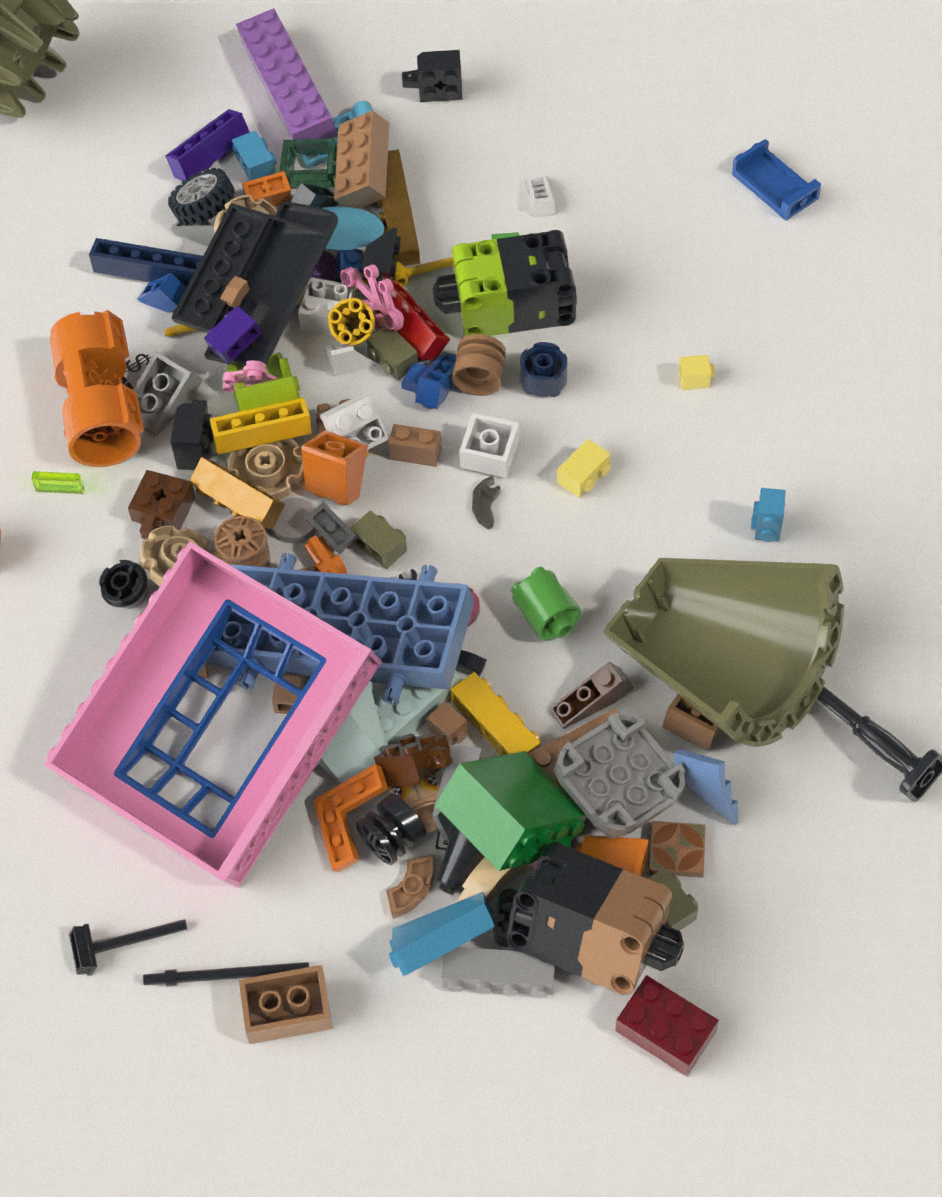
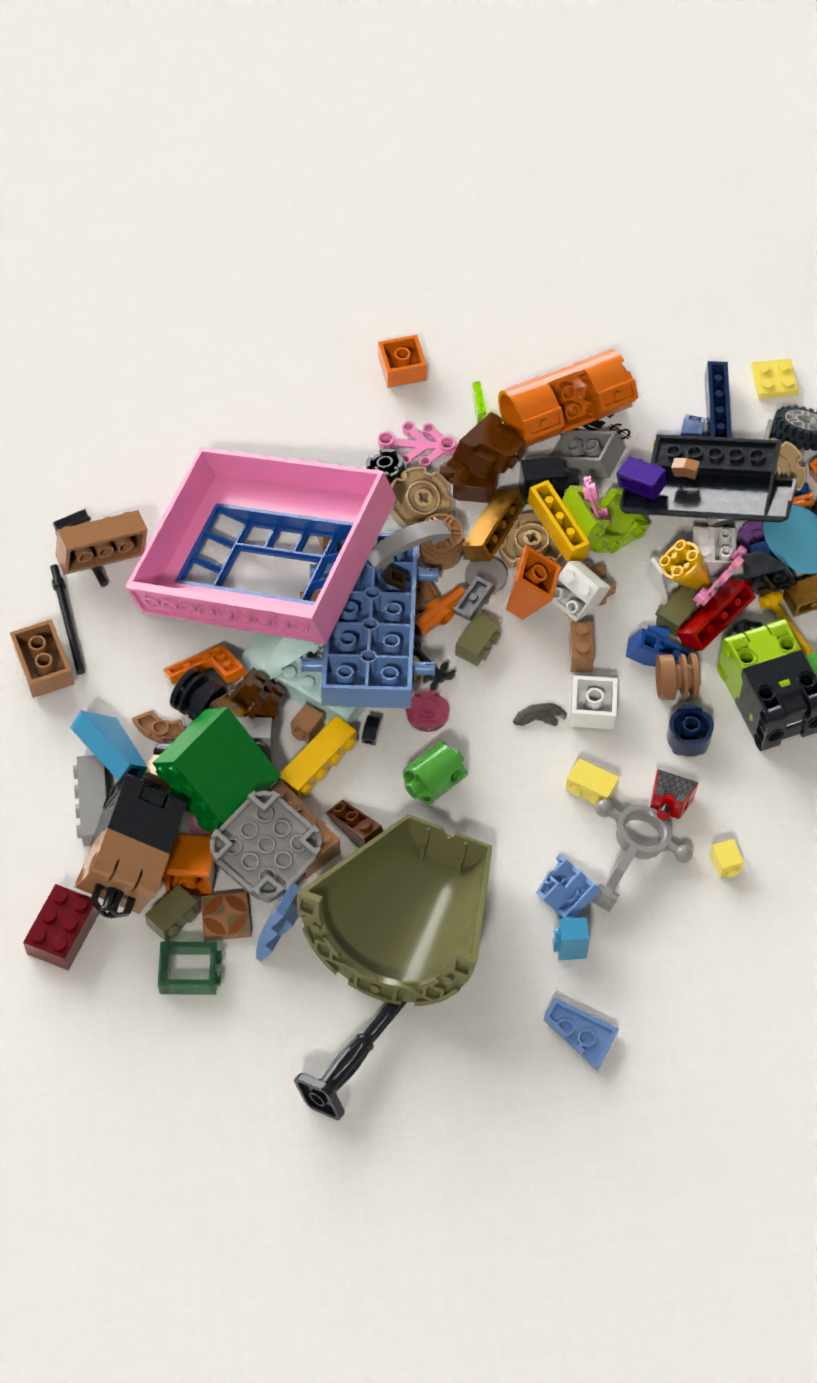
camera: 75 degrees right, 0 degrees up
none -> medium nougat brick [55,510,148,575]
none -> clear green window [158,941,222,995]
none -> light grey slope [368,520,452,571]
none -> bright pink plant [378,422,457,470]
none -> dark brown slope [381,566,407,591]
none -> reddish brown brick [446,412,525,479]
none -> medium blue slope [536,854,601,918]
none -> medium blue wing [544,998,619,1072]
none -> light grey piece [591,799,693,912]
none -> torso [650,769,699,821]
none -> light yellow plate [751,359,799,399]

